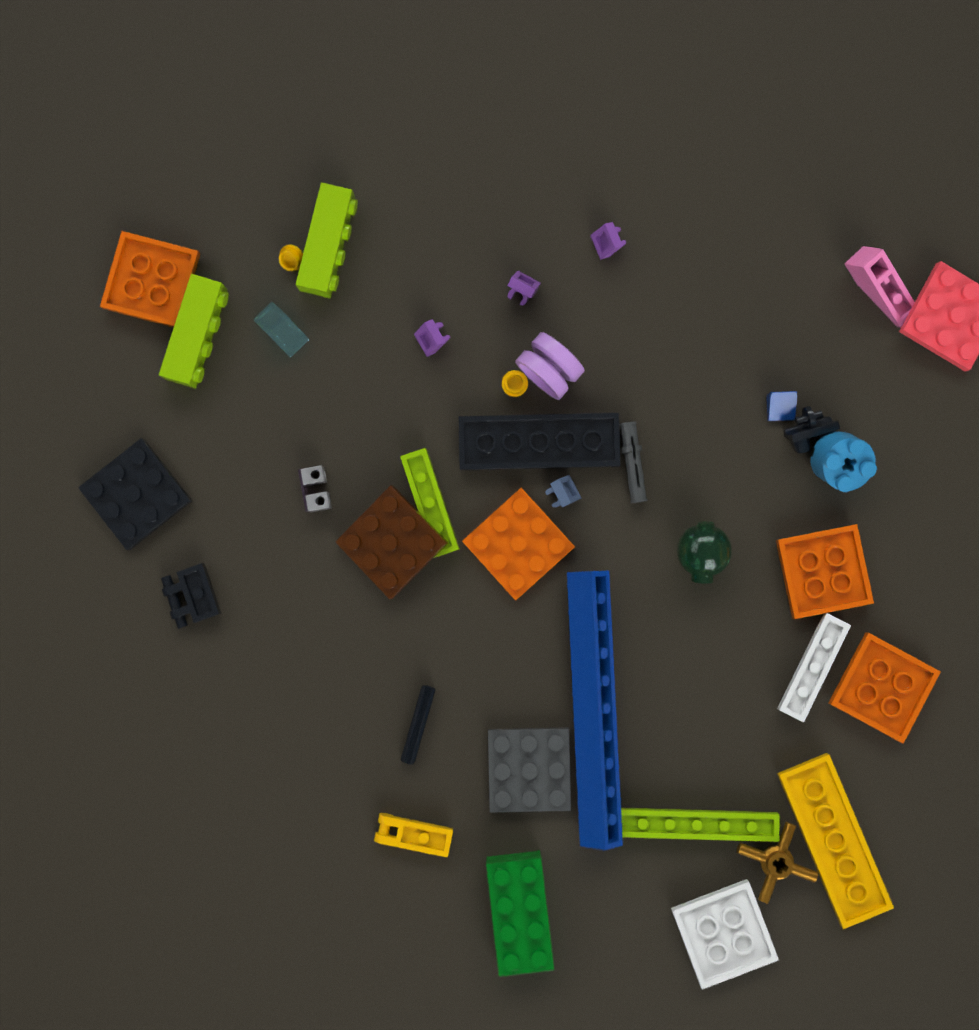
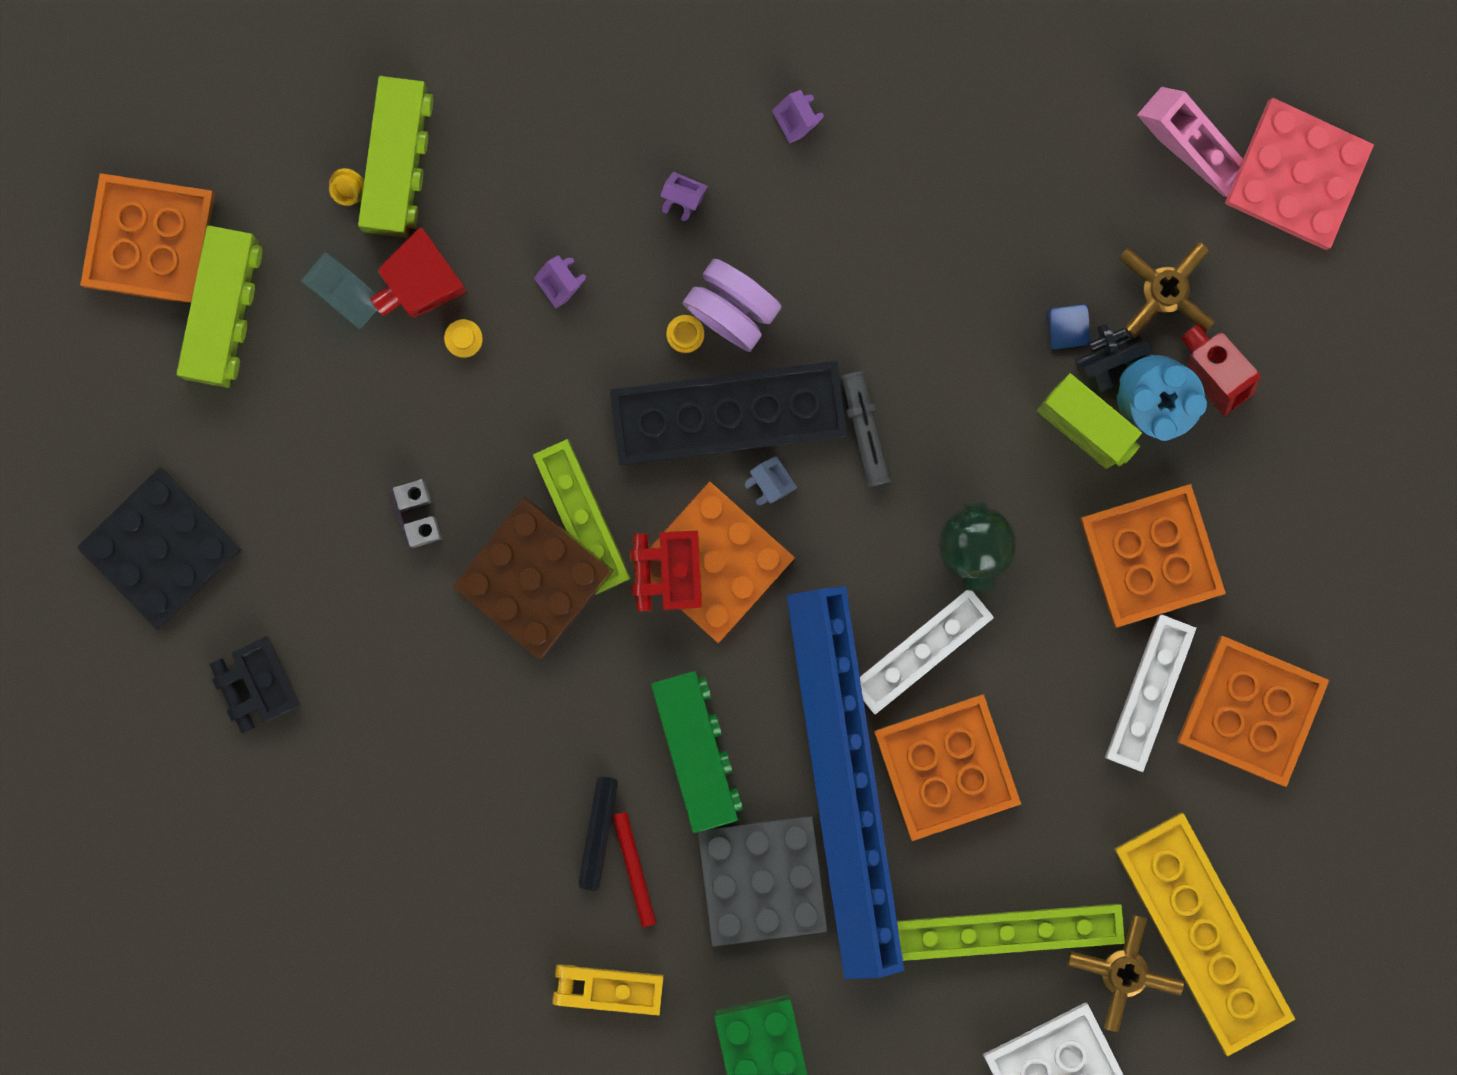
camera: 10 degrees left, 0 degrees up
none -> red torso [369,227,467,318]
none -> yellow plate [444,319,483,358]
none -> red bar [612,811,657,928]
none -> red plate [630,530,702,612]
none -> green brick [651,671,743,833]
none -> white plate [860,588,994,715]
none -> orange plate [874,694,1021,841]
none -> lime brick [1036,373,1142,469]
none -> pearl gold bar [1118,242,1215,338]
none -> red torso [1181,325,1261,417]

